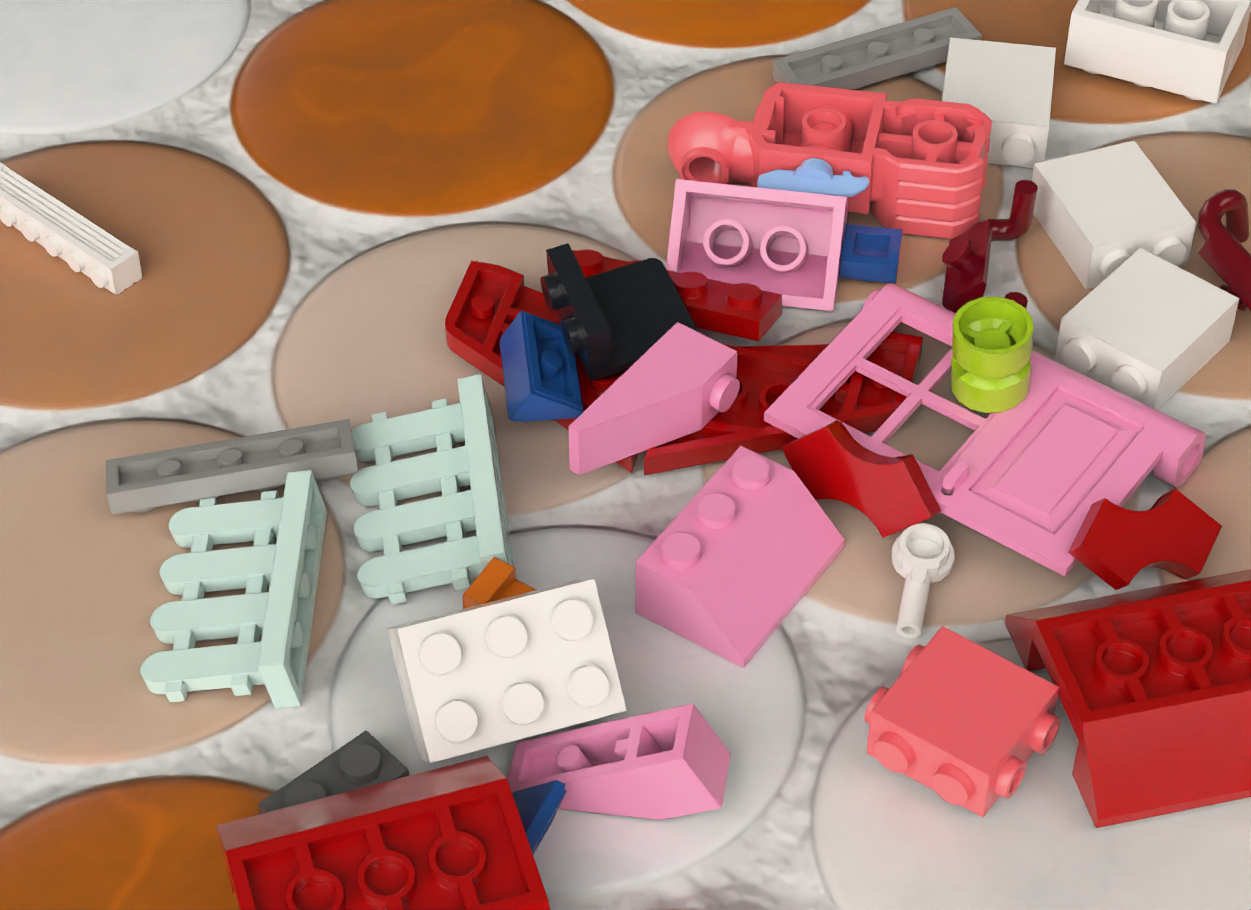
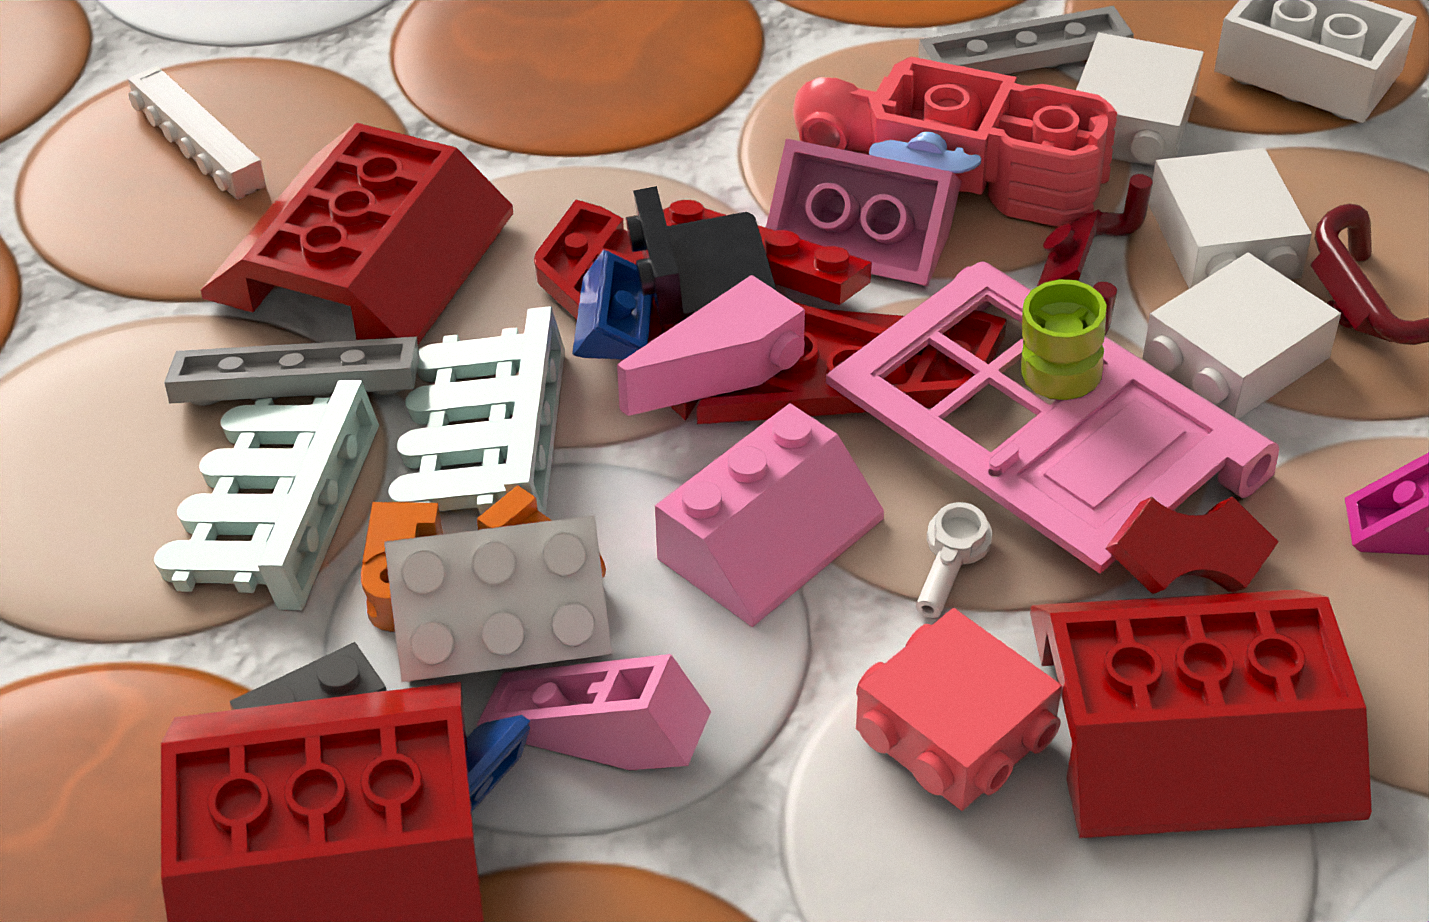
camera: 10 degrees right, 0 degrees up
red tile [781,420,941,538] -> none
blue plate [839,224,903,284] -> none
none -> red slope [200,122,513,345]
none -> orange leg [361,502,443,632]

